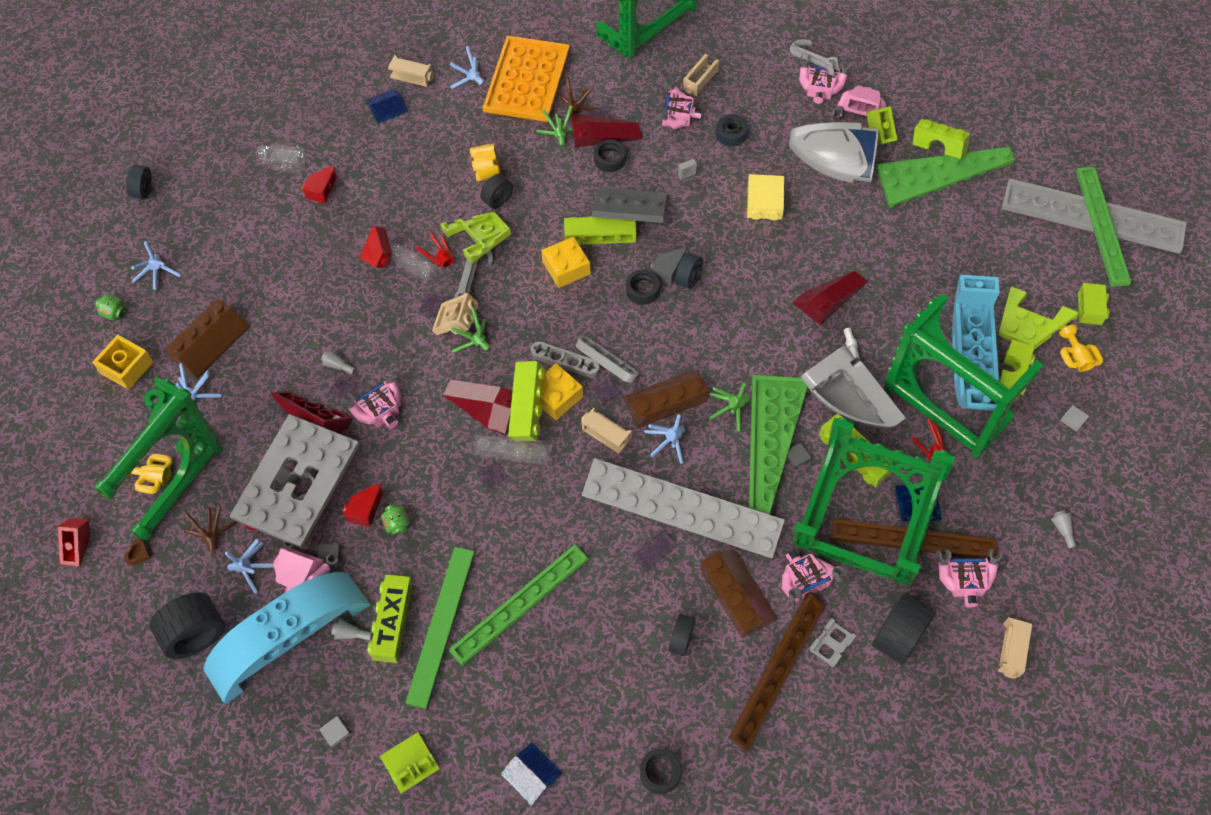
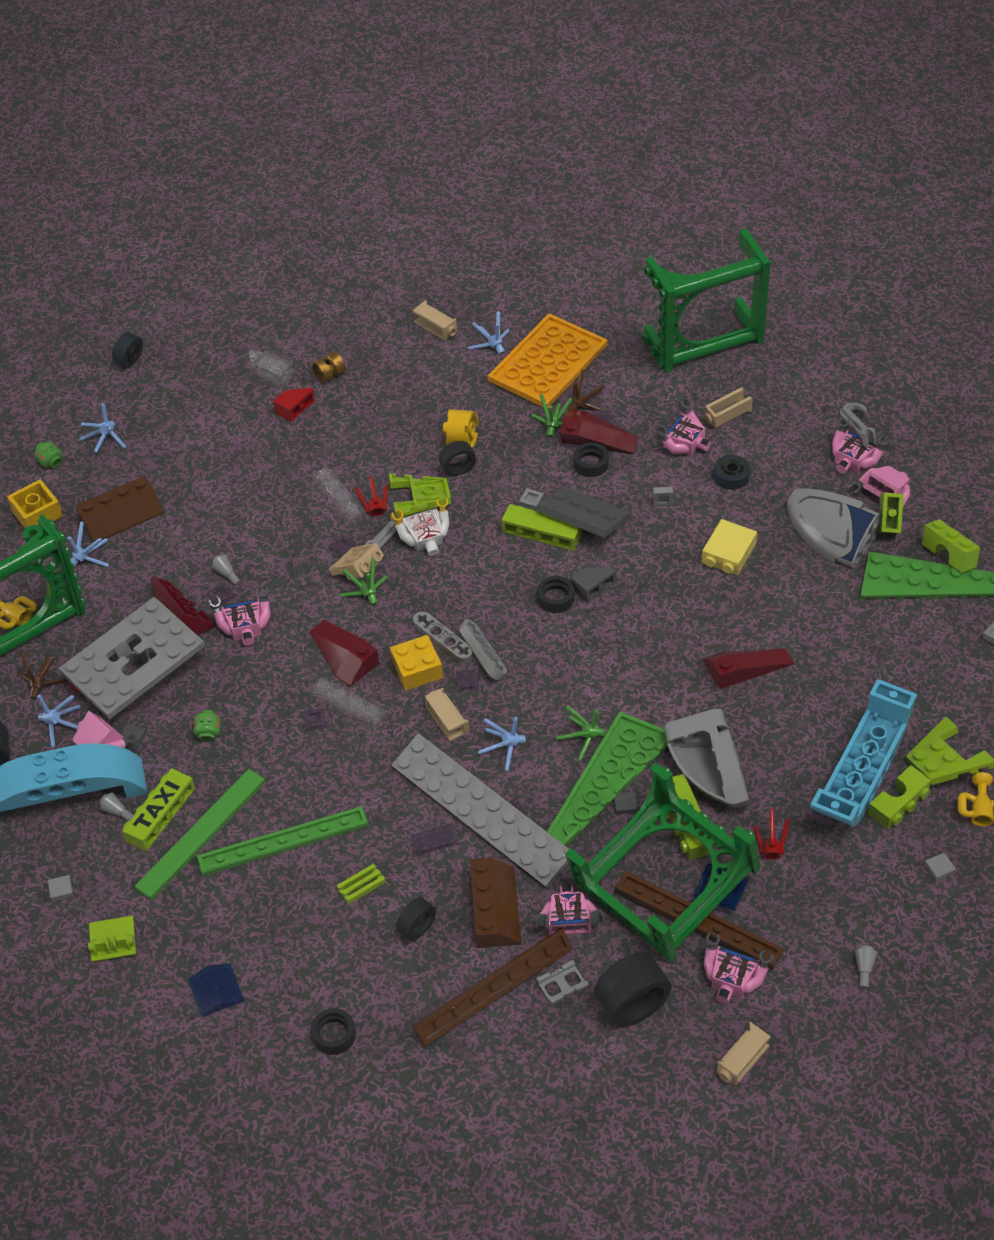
camera: 25 degrees right, 10 degrees down
red slope [343,484,384,527] -> none
red slope [359,226,392,268] -> none
clear blue slope [365,89,408,124] -> none
lime brick [508,361,546,442] -> none
yellow brick [541,237,590,288] -> none
reddish brown slope [623,371,709,429] -> none
black wheel [675,252,703,289] -> none
white bar [844,328,860,362] -> none
green arch [883,293,1044,460] -> none
none -> pearl gold wheel [312,351,346,383]
none -> lime tile [337,864,386,904]
none -> white torso [390,497,449,556]
none -> light grey tile [519,488,544,510]

